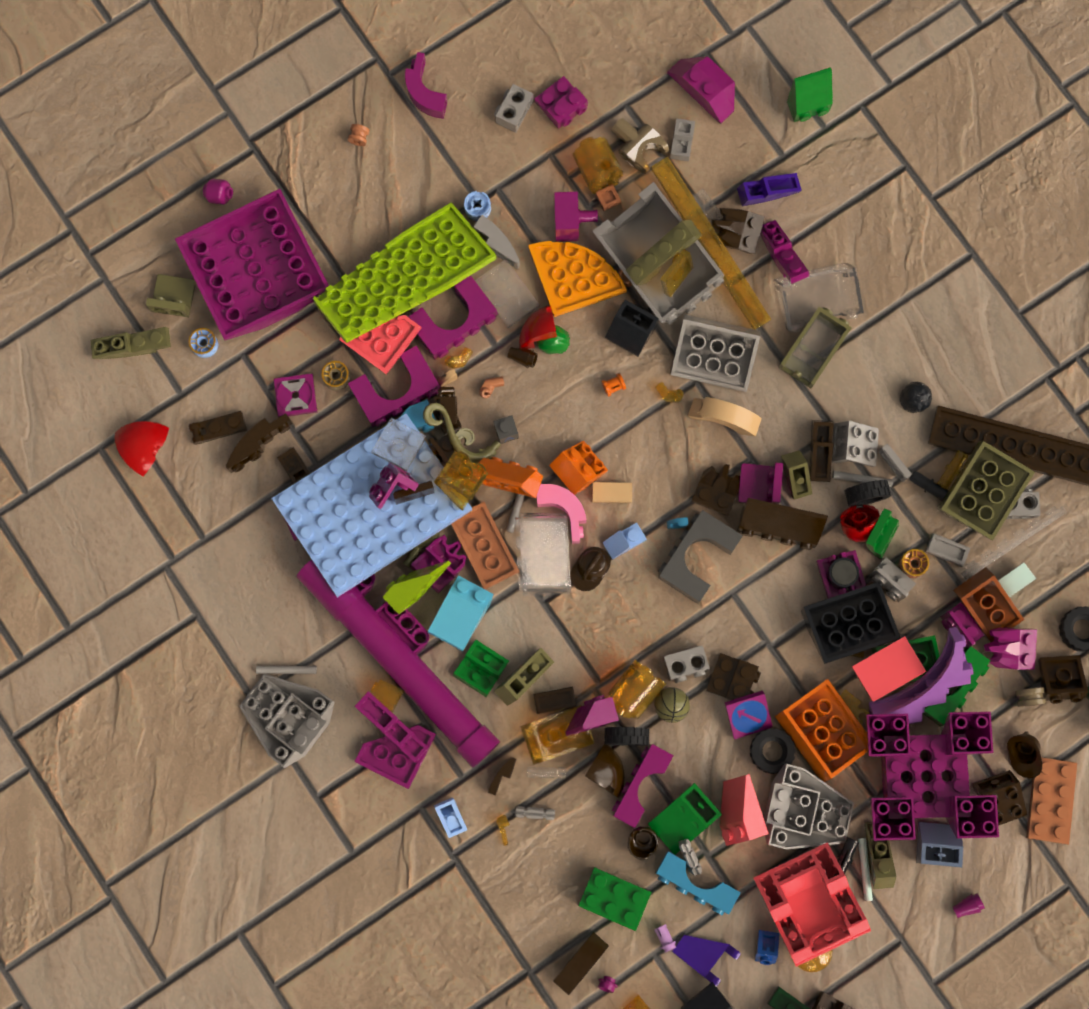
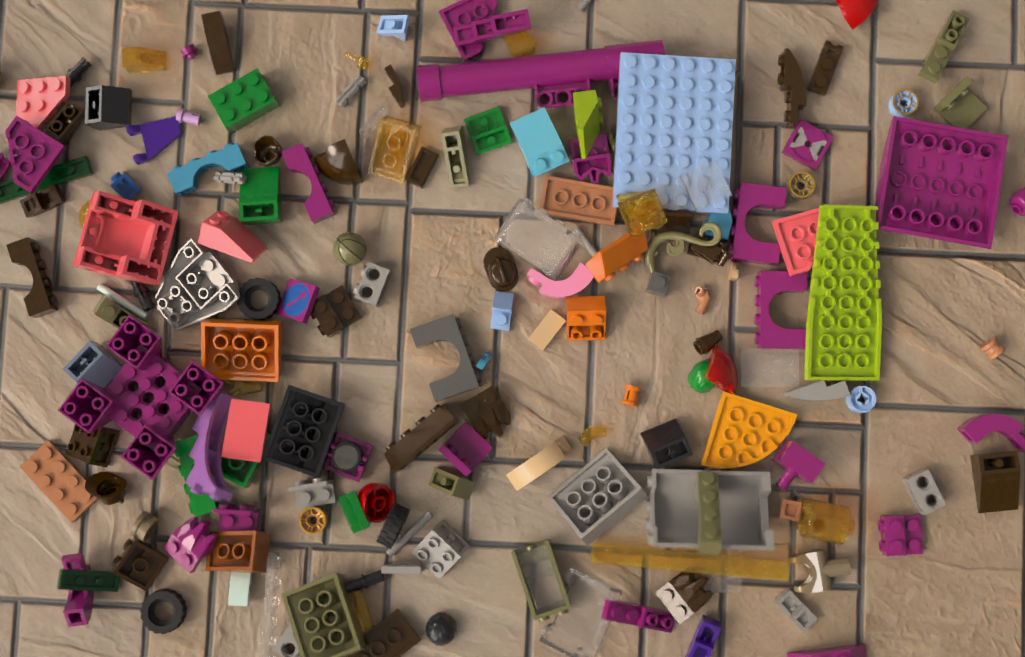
camera: 130 degrees right, 5 degrees up
dark brown slope [277,447,311,484] -> none
magenta bracket [369,462,419,509] -> none
dark brown tile [393,481,434,505] -> none
clear yellow arm [445,347,473,369] -> none
magenta slope [565,695,619,736] -> none
black tyre [604,727,649,746] -> none
clear yellow cylinder [607,660,666,719] -> none
clear yellow plate [660,249,694,298] -> none
dark brown slope [810,420,834,482] -> none
light grey tile [925,533,970,567] -> none
magenta cone [952,893,985,918] -> none
none -> dark brown arch [6,237,58,318]
none -> dark brown slope [970,451,1020,513]

